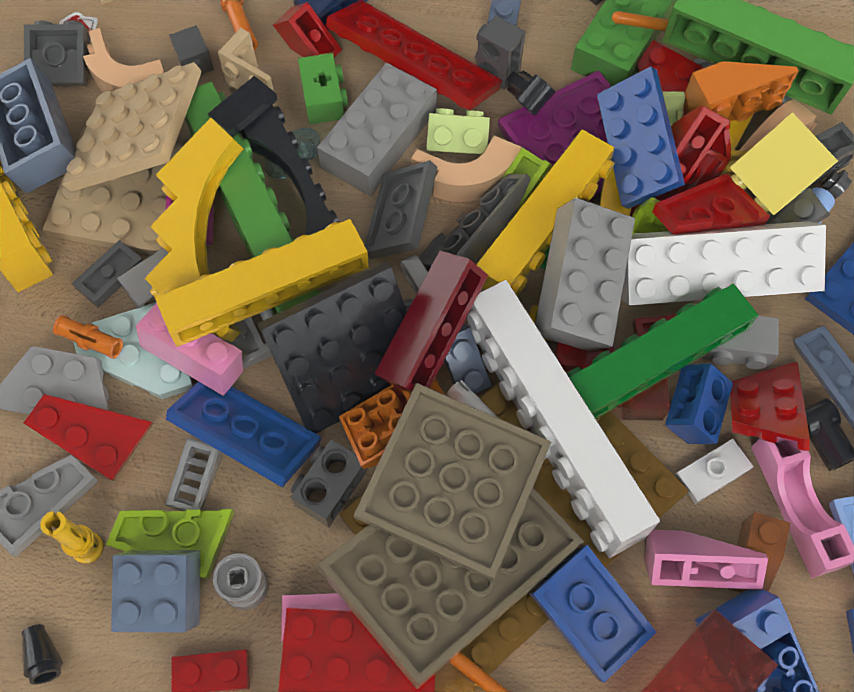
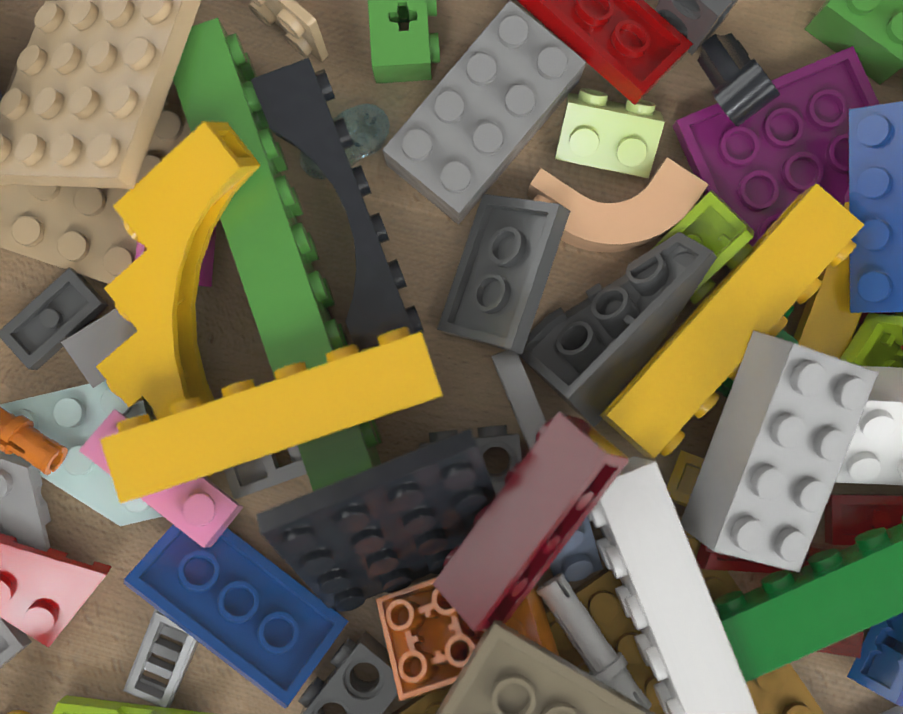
camera: 10 degrees right, 20 degrees up
black tile [208,76,278,137] -> none

